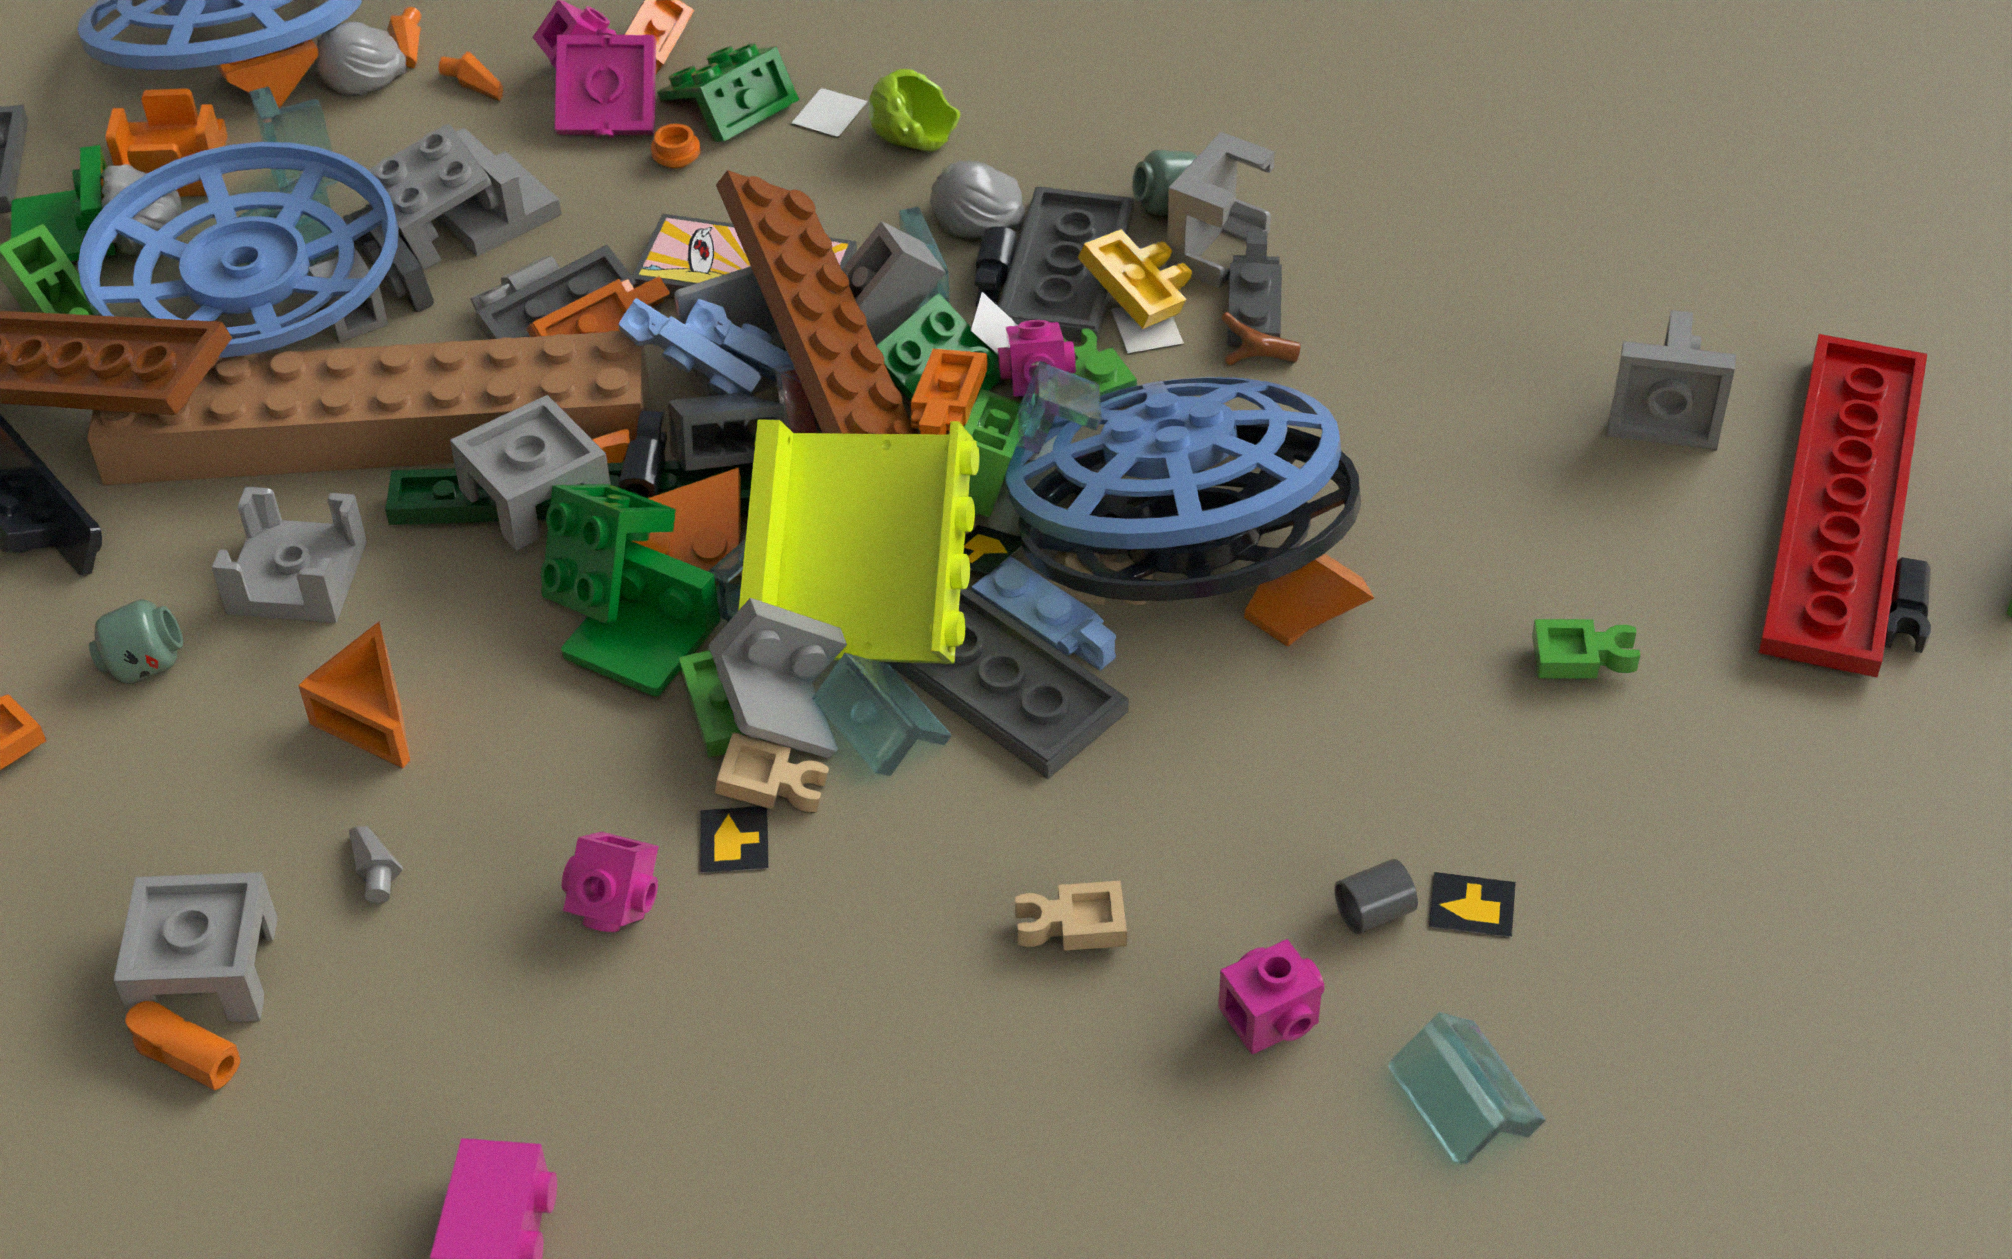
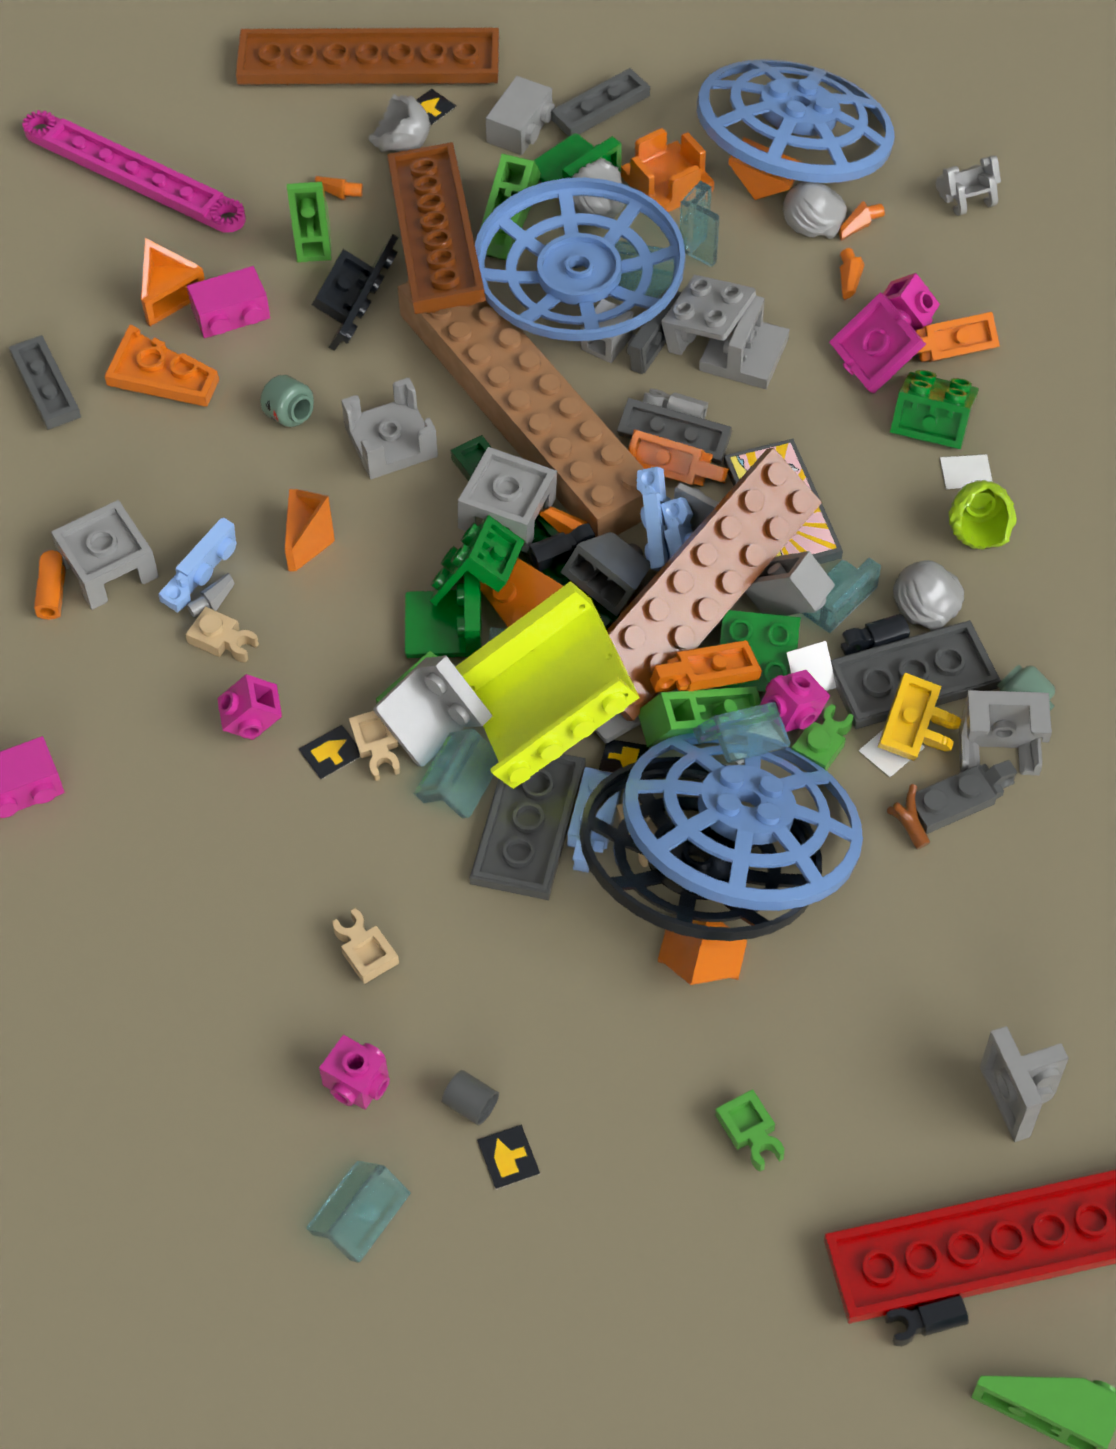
camera: 60 degrees right, 10 degrees up
orange plate [651,124,700,168] -> none
none -> light blue hinge [159,518,237,613]
none -> tan plate [185,607,259,662]

